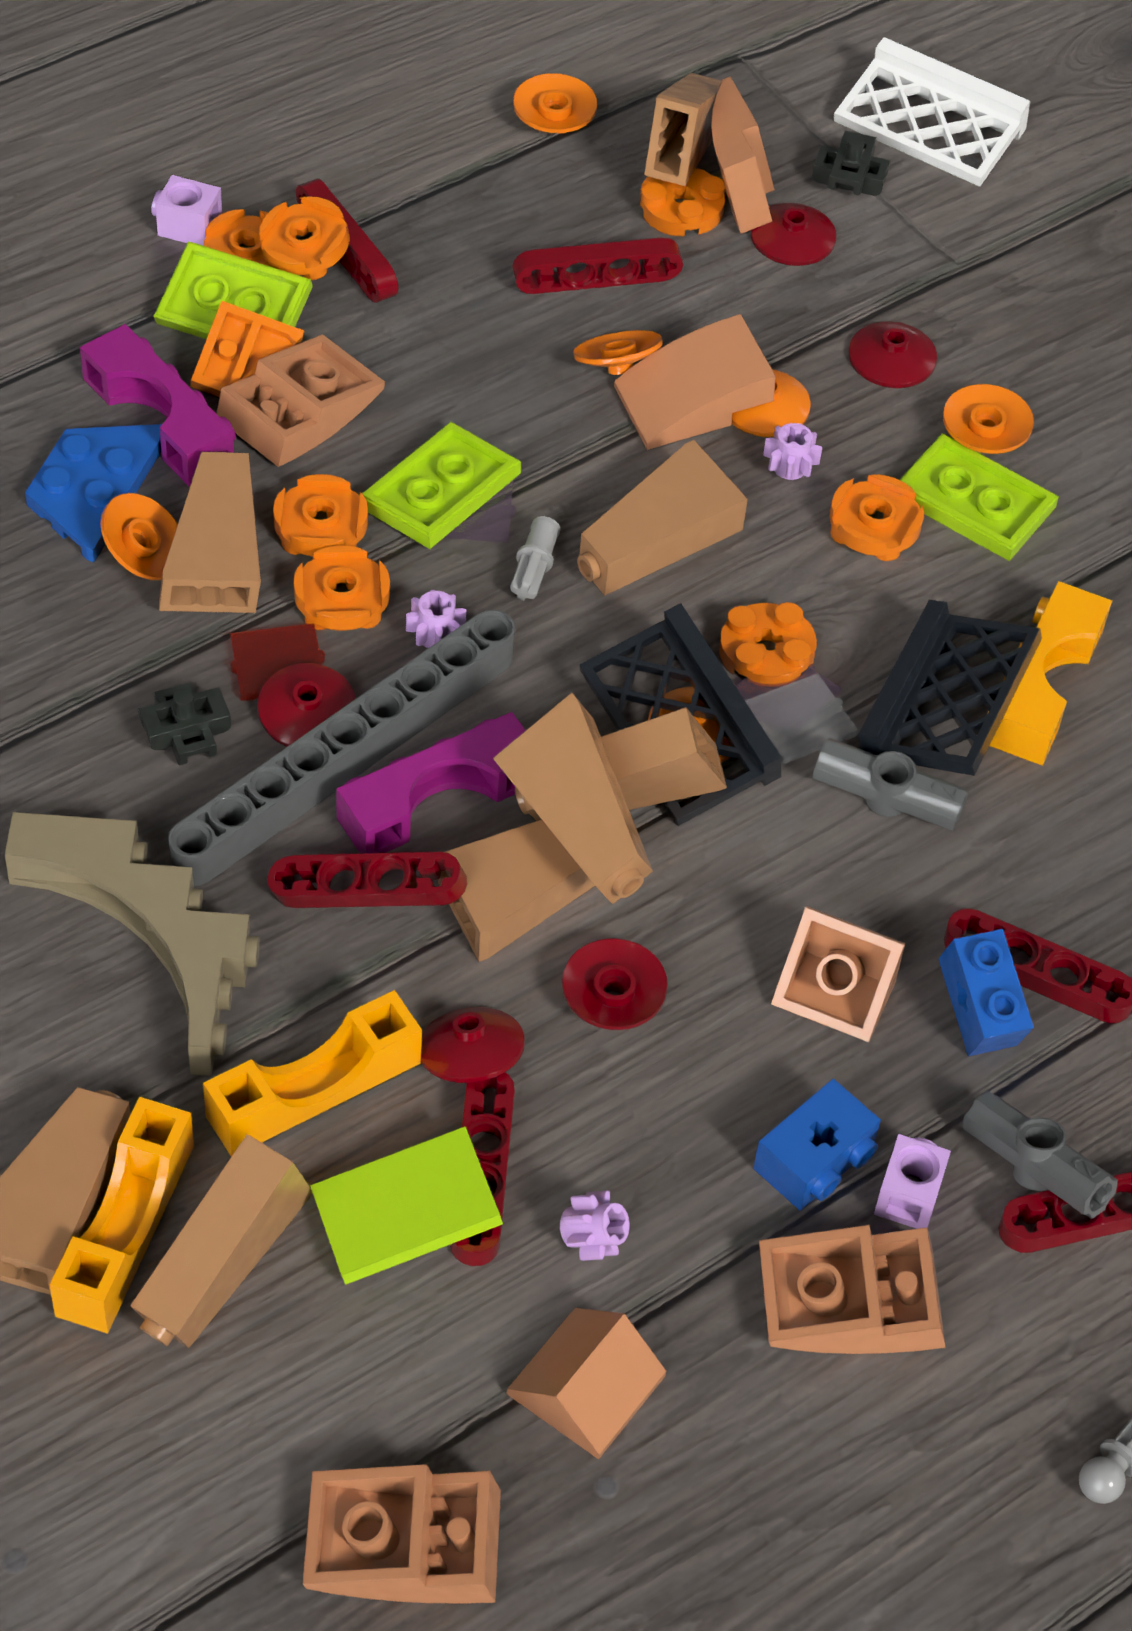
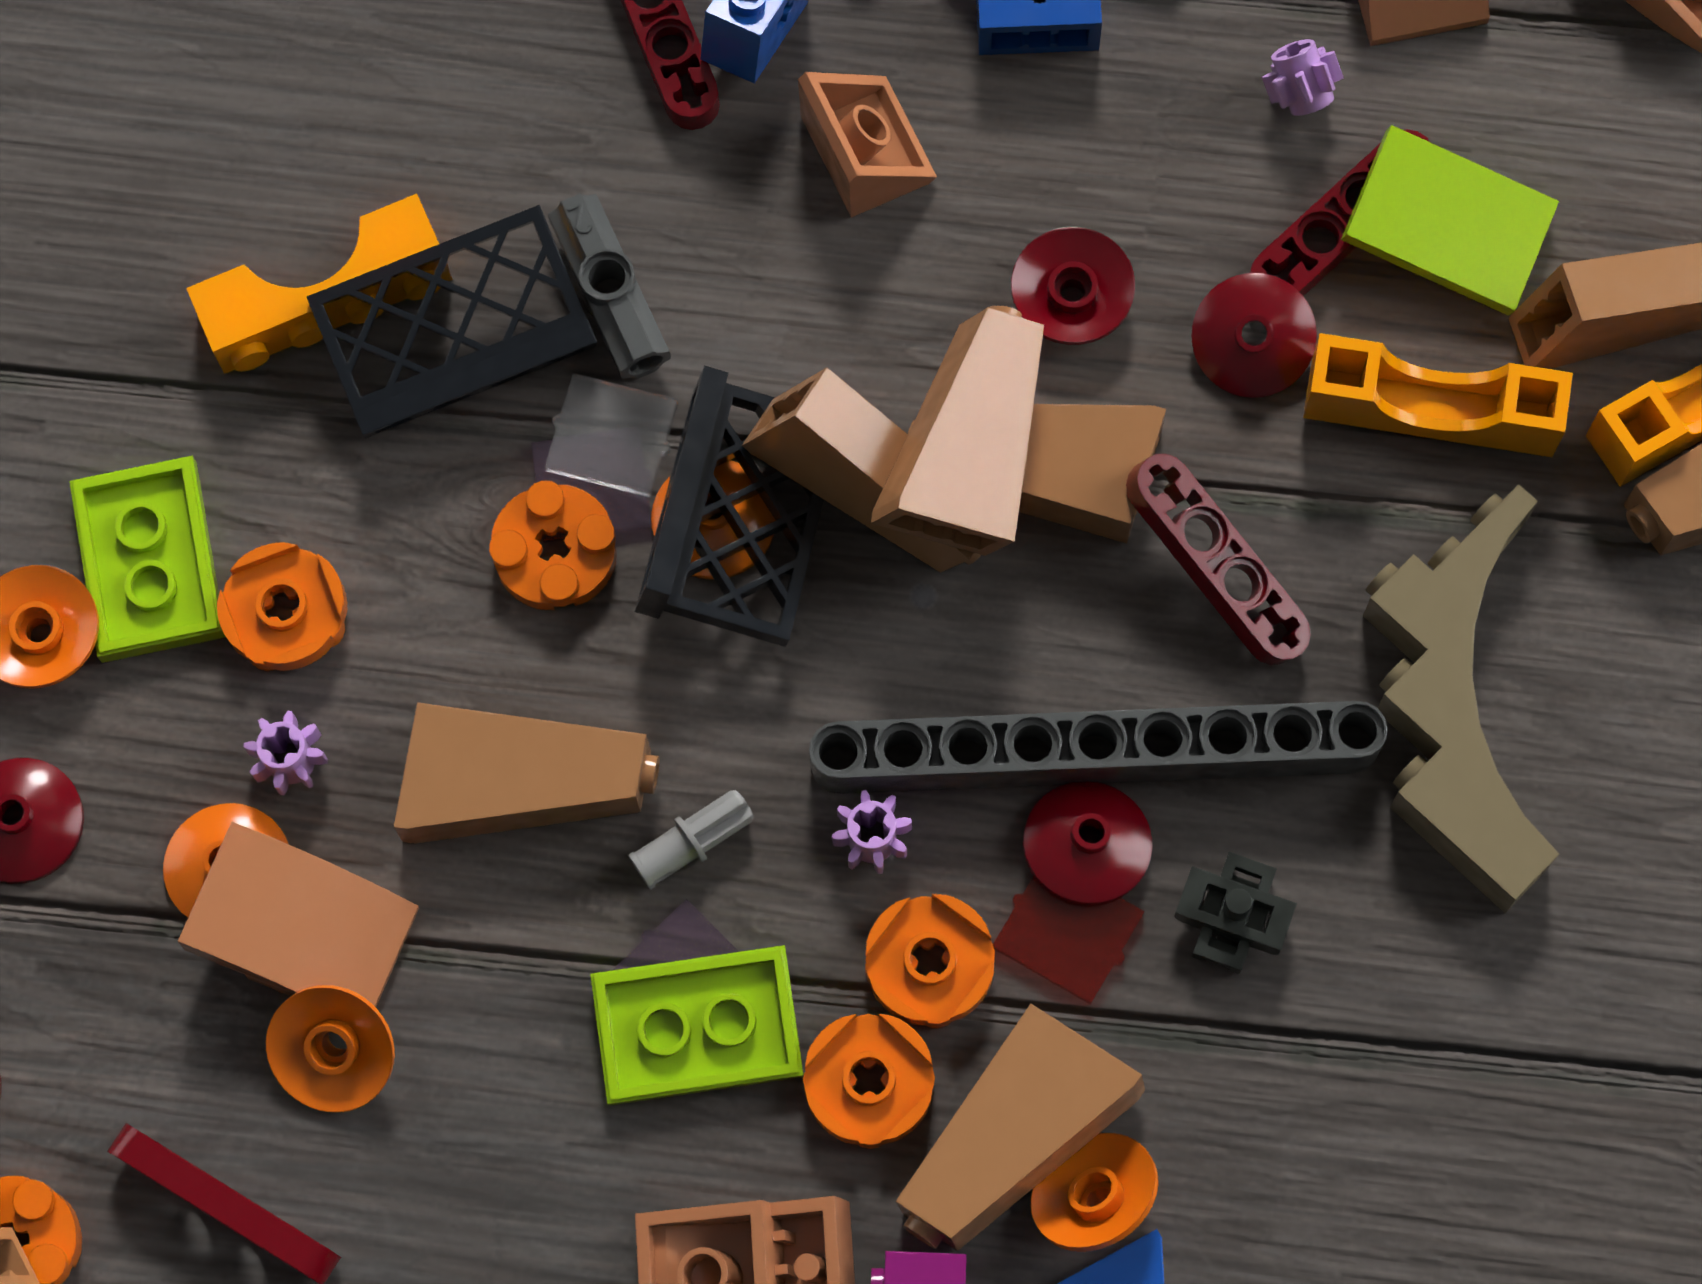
camera: 130 degrees left, 20 degrees up
magenta arch [336,712,526,854] -> none

